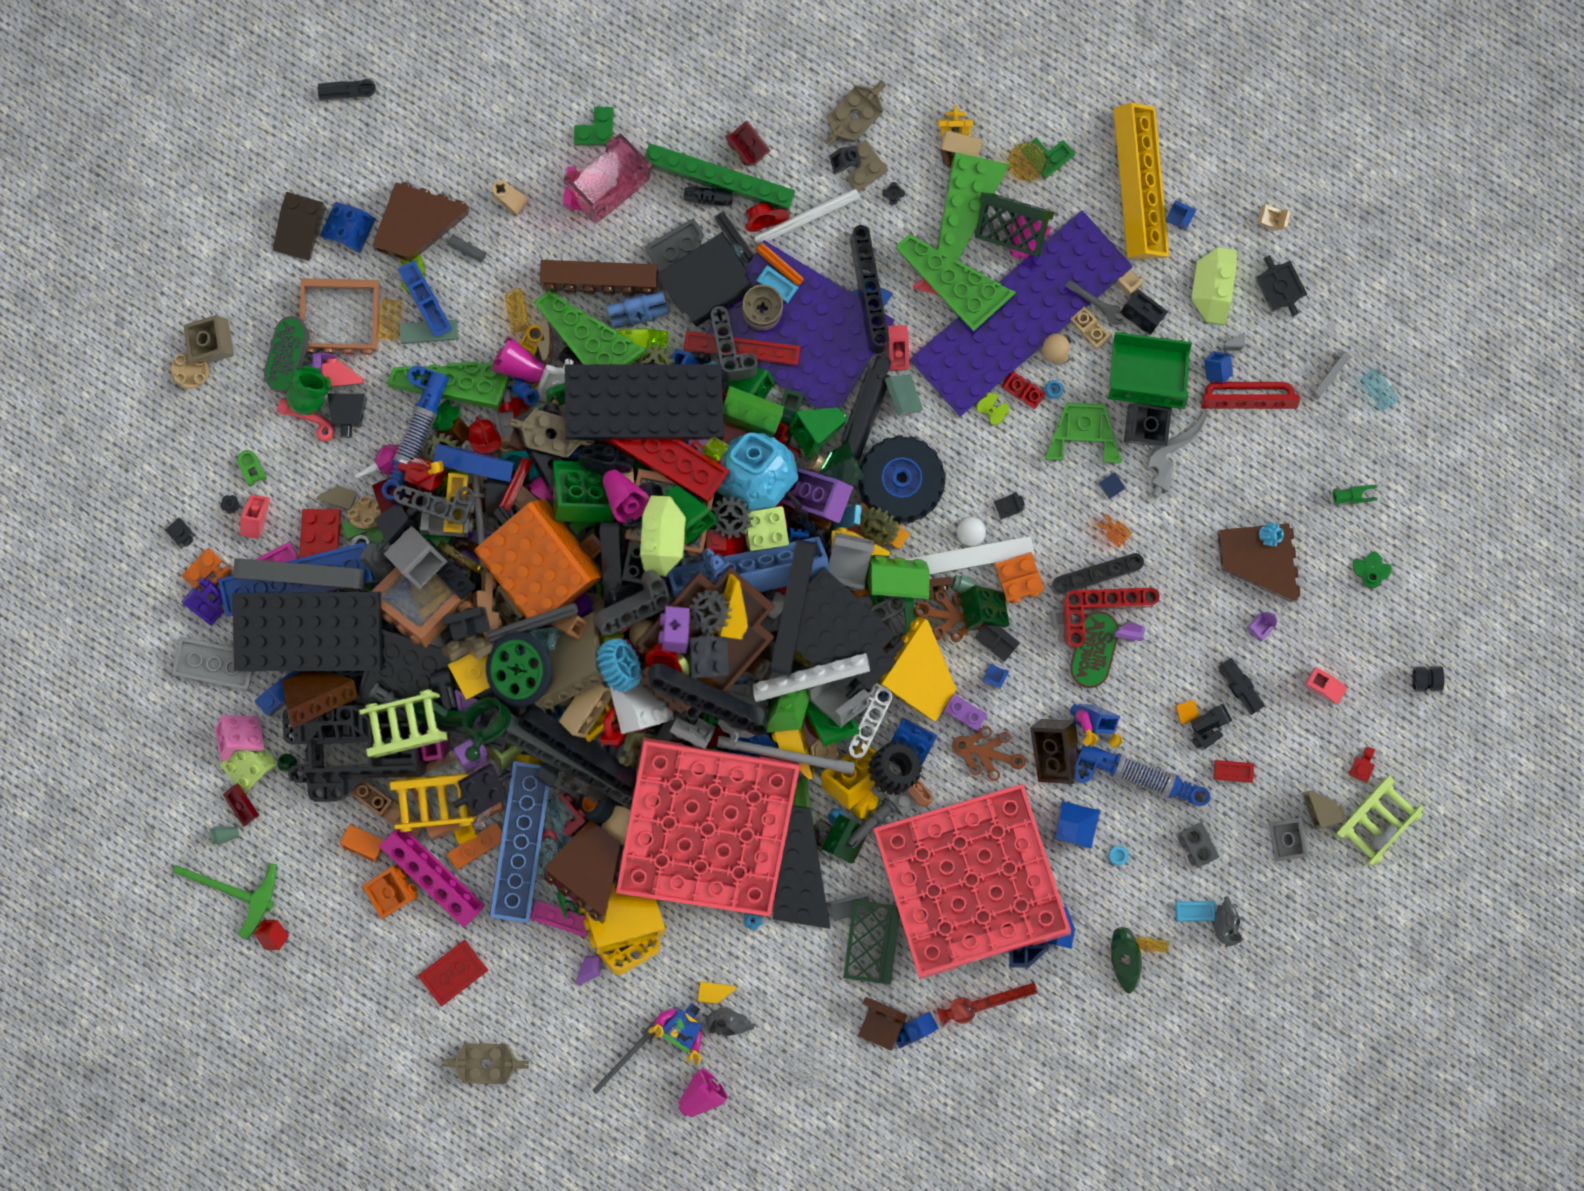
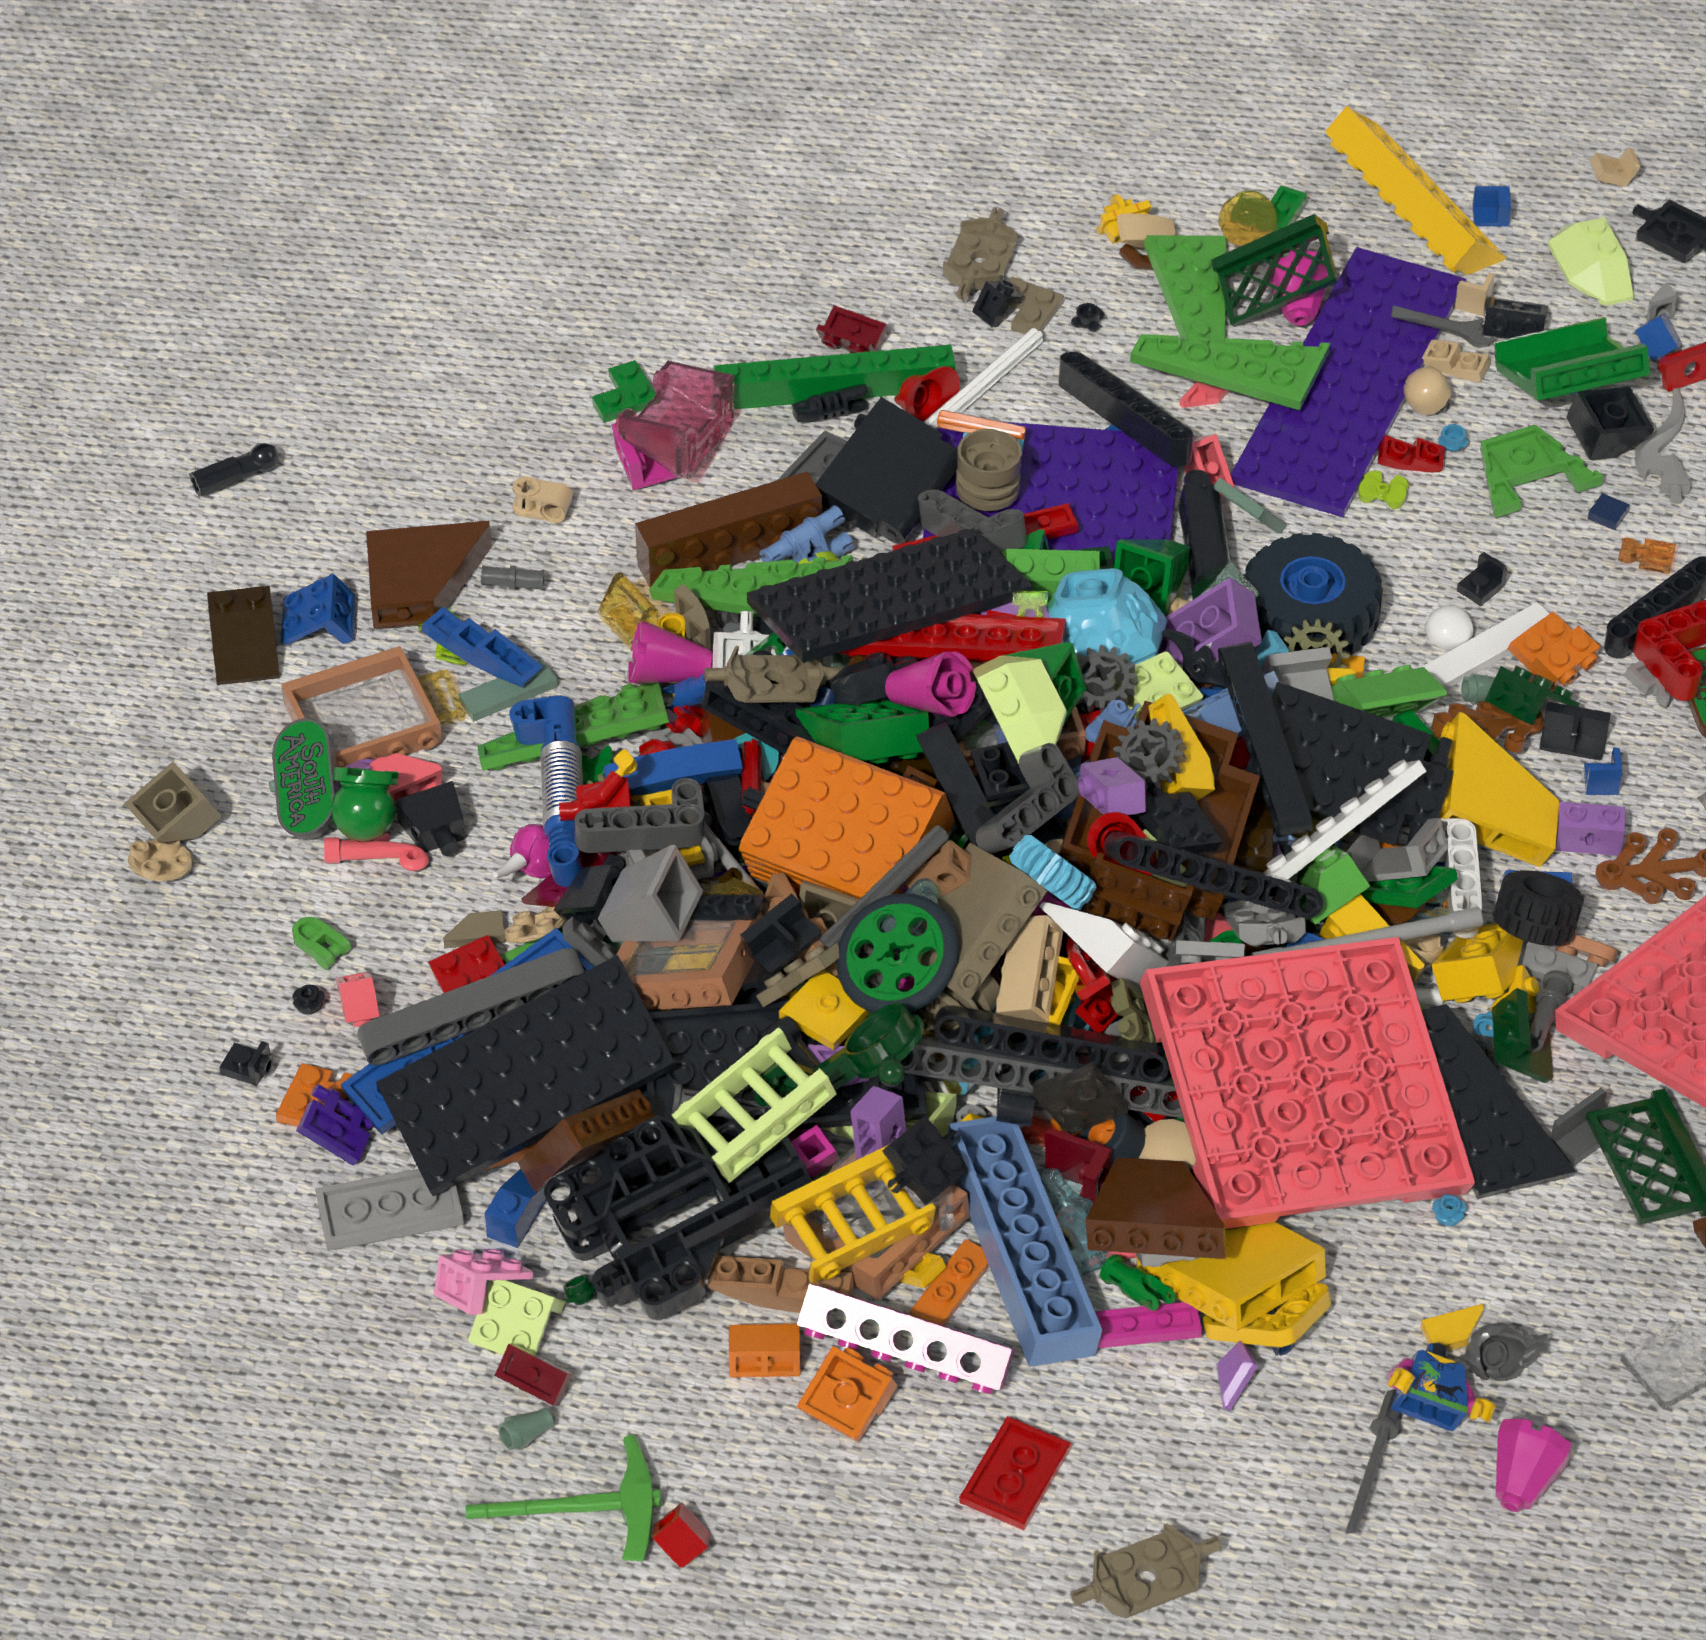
camera: 25 degrees left, 35 degrees down
reddish brown bracket [929,577,952,600] -> none

